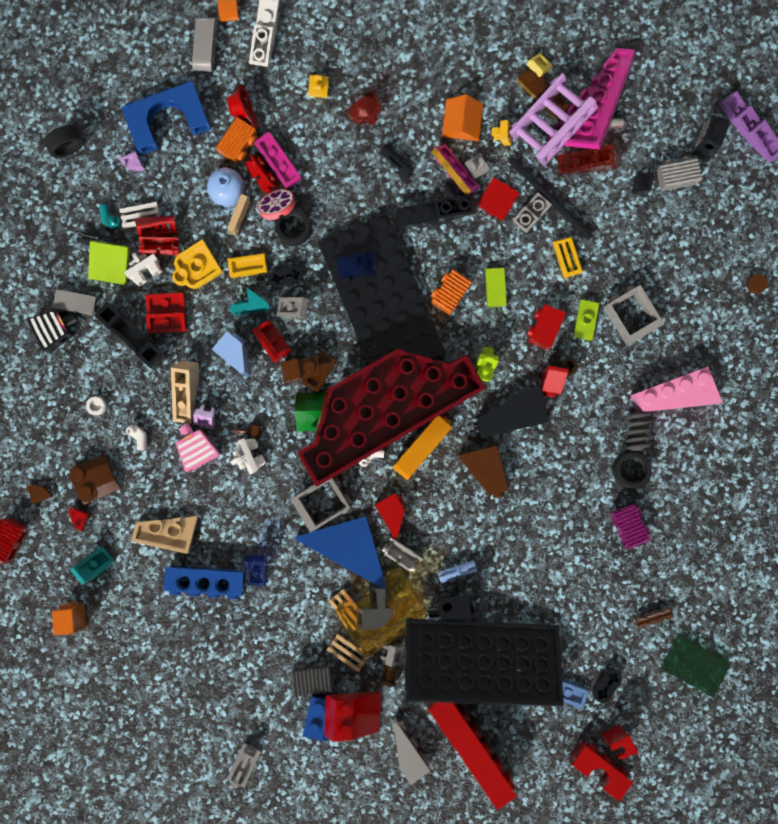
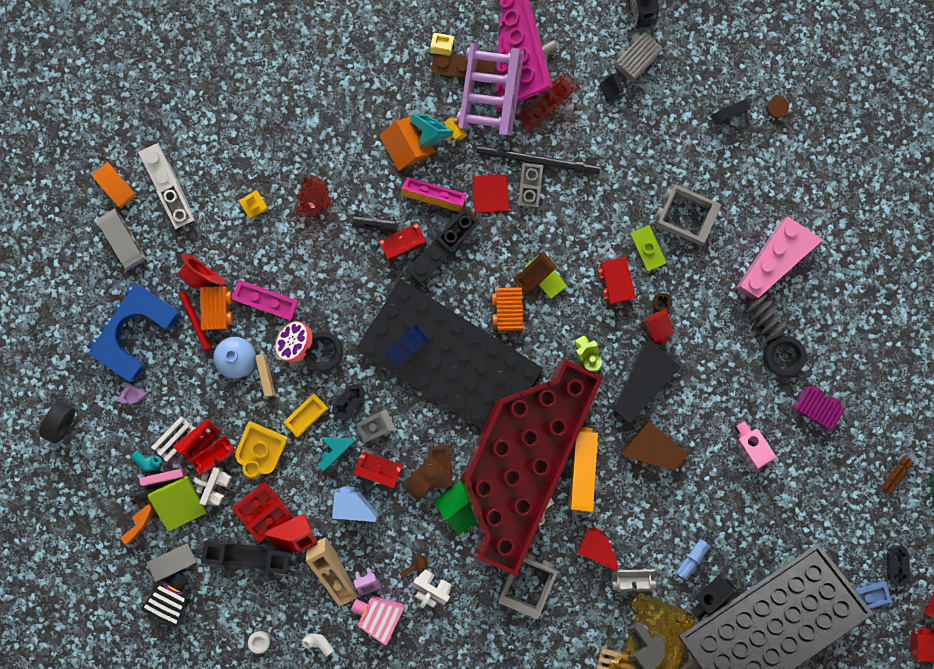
camera: 30 degrees left, 0 degrees up
red hinge [245,155,281,194] -> none
blue tile [295,516,387,589] -> none
light grey tile [464,153,490,180] -> none
yellow tile [552,236,583,279] -> none
none -> orange slope [120,503,155,545]
none -> bright pink tile [139,468,187,486]
none -> red bar [178,291,212,351]
none -> red slope [265,513,318,553]
none -> red hinge [379,223,427,261]
none -> teal slope [409,114,454,146]
none -> reddish brown tile [513,252,557,295]
none -> black beam [711,99,751,126]
none -> bright pink torso [734,421,776,472]

